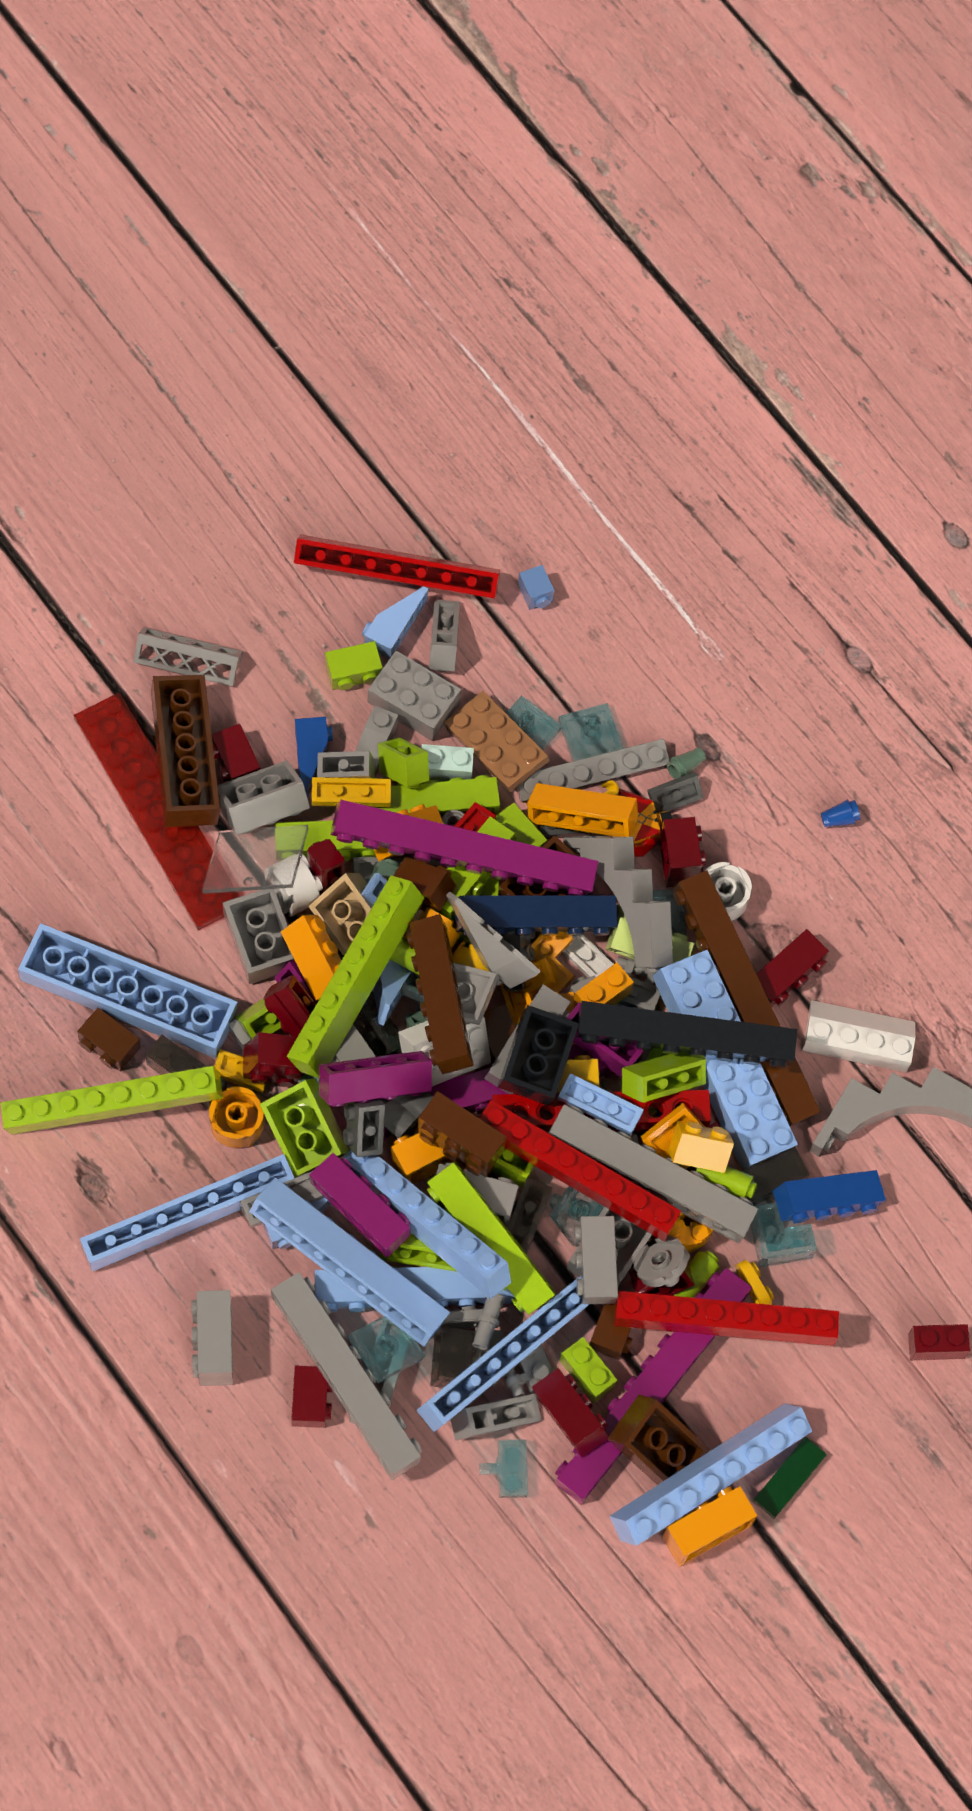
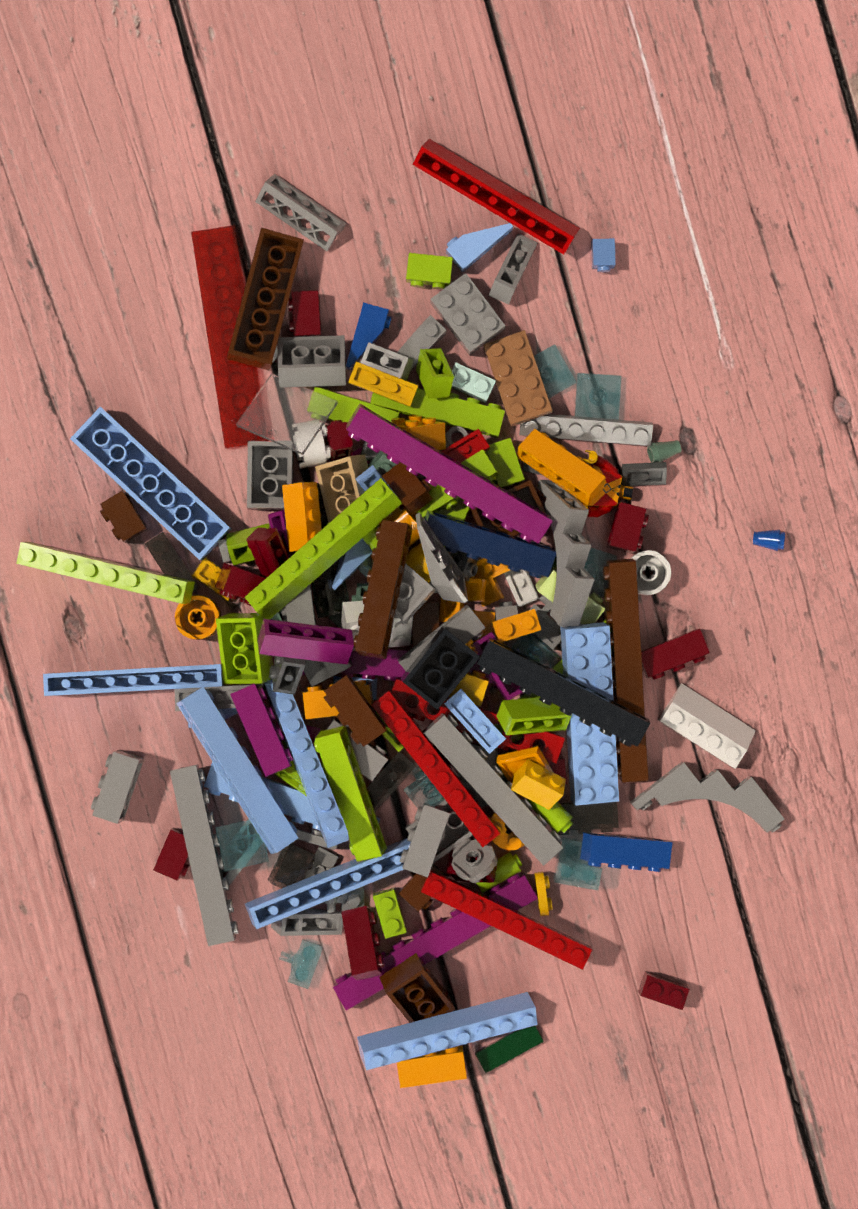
camera: 25 degrees right, 20 degrees up
light grey pin [472,1294,505,1351] -> none

